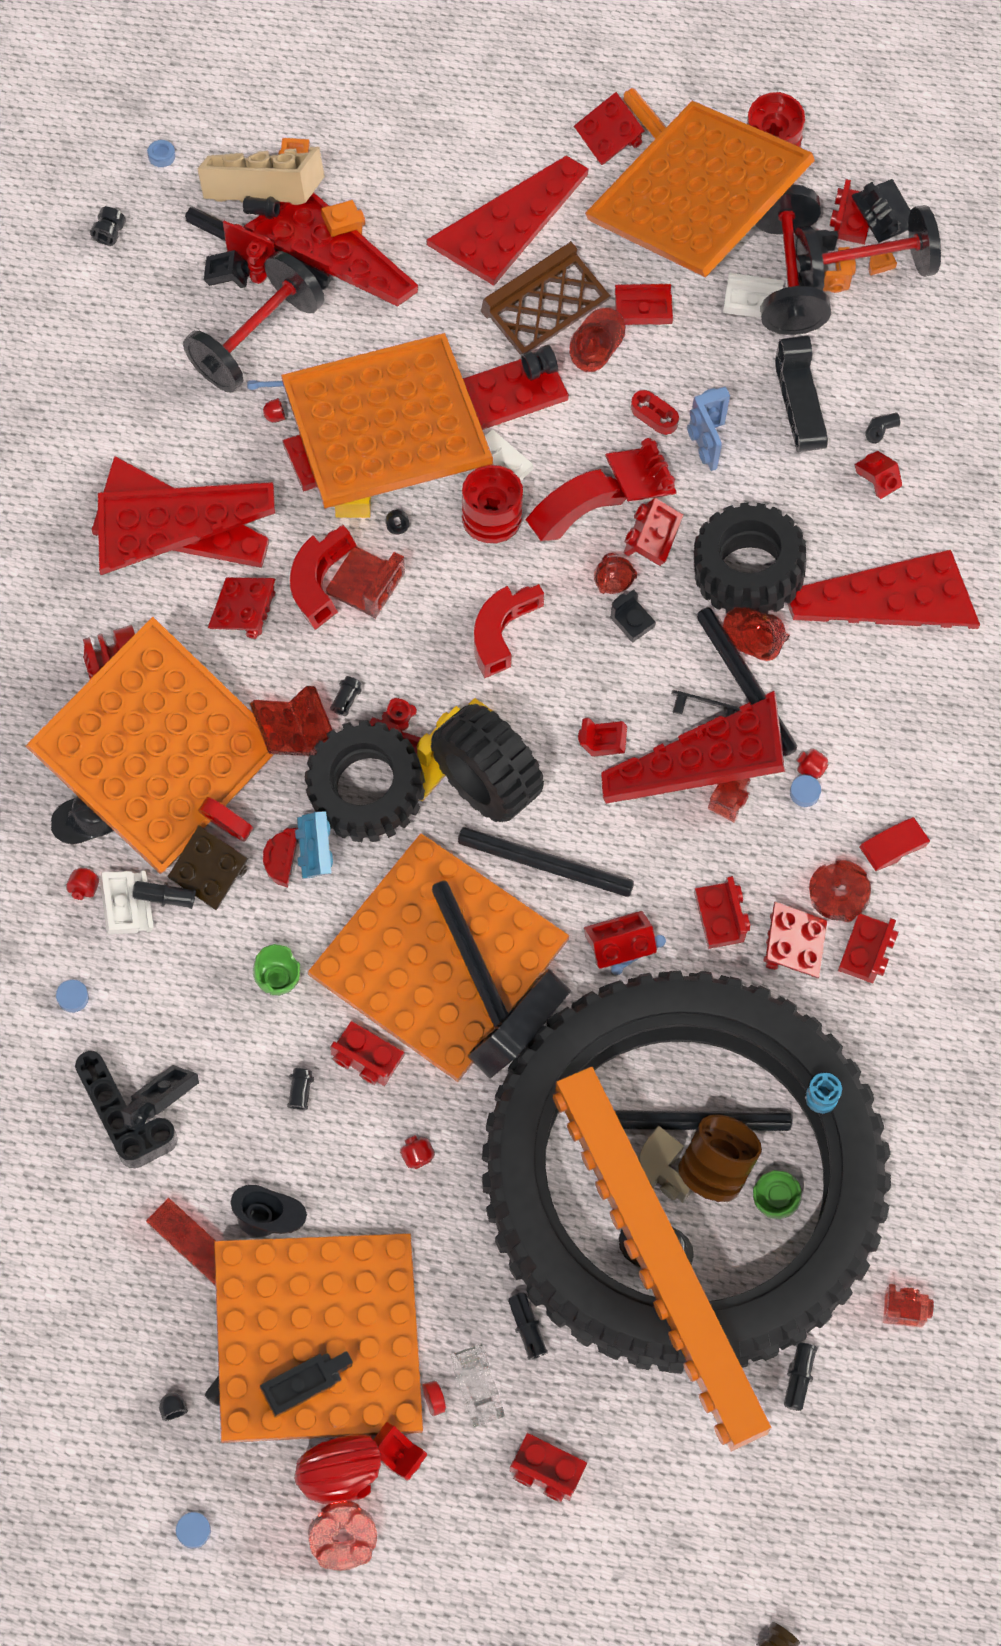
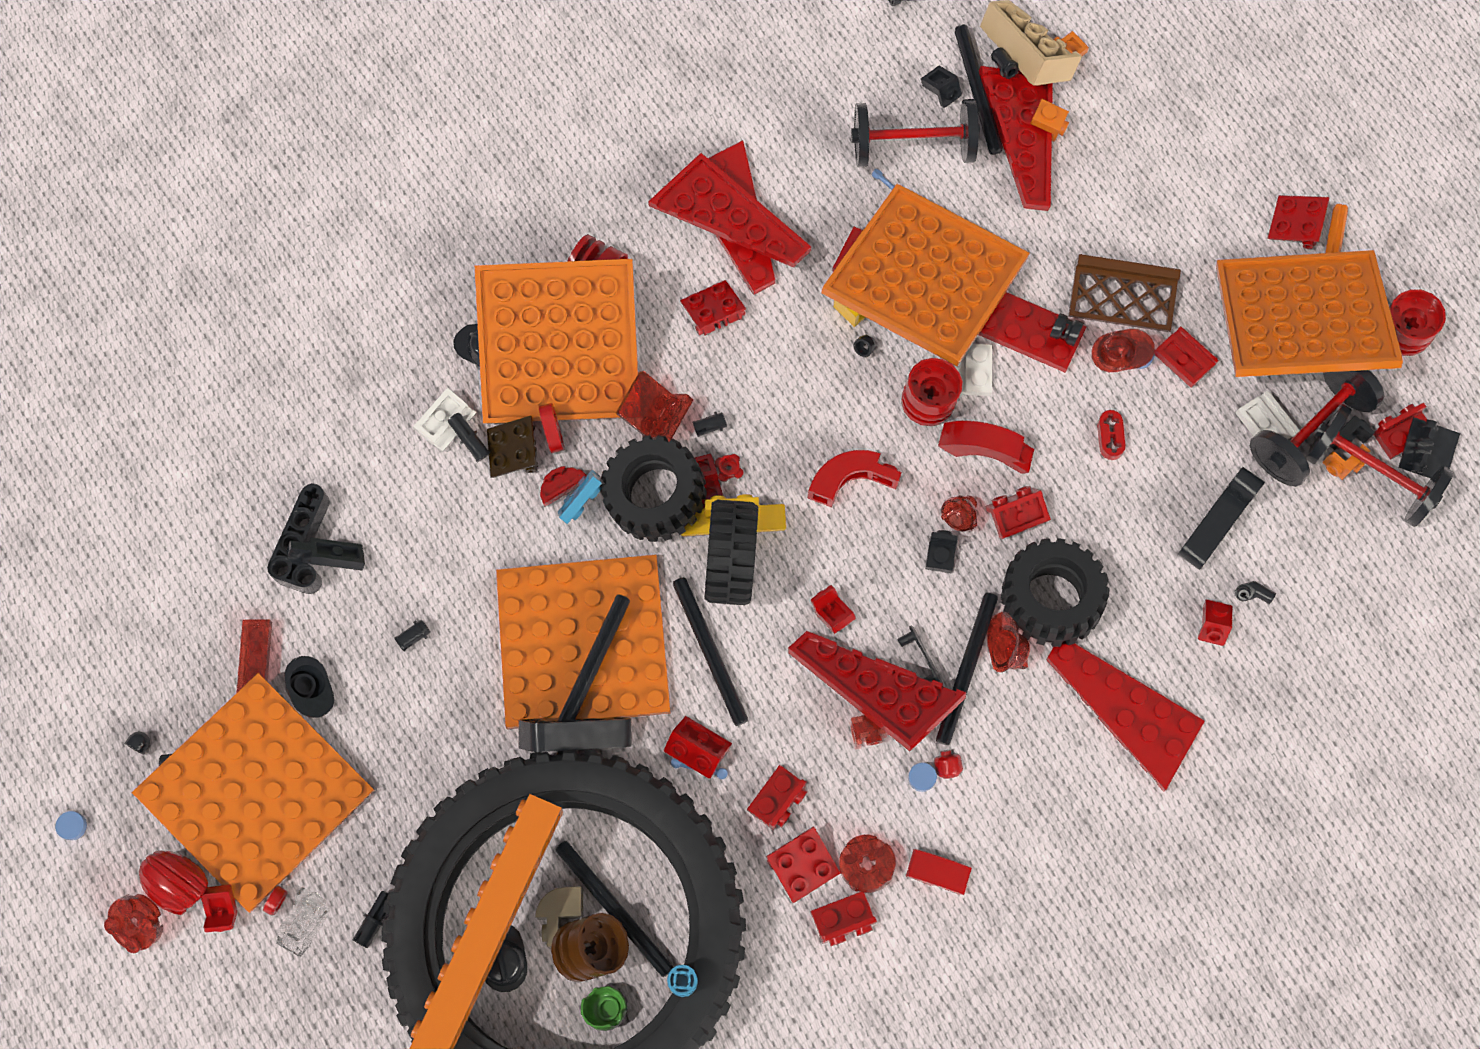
camera: 50 degrees right, 5 degrees up
medium blue tile [56,980,89,1013] -> none
red piece [66,868,99,900] -> none
red hinge [223,220,275,284] -> none
bright green hair [253,944,300,996] -> none
black hinge [260,1351,353,1418] -> none
red hinge [263,398,286,423] -> none
red arch [290,524,357,630] -> none
clear red bracket [326,546,405,619] -> none
red bracket [330,1021,405,1087] -> none
red piece [400,1135,435,1169] -> none
red wing [426,155,589,286] -> none
red bracket [509,1433,587,1503] -> none
red hinge [605,438,677,502] -> none
medium blue bracket [687,386,730,471] -> none
orange tile [868,241,897,276] -> none

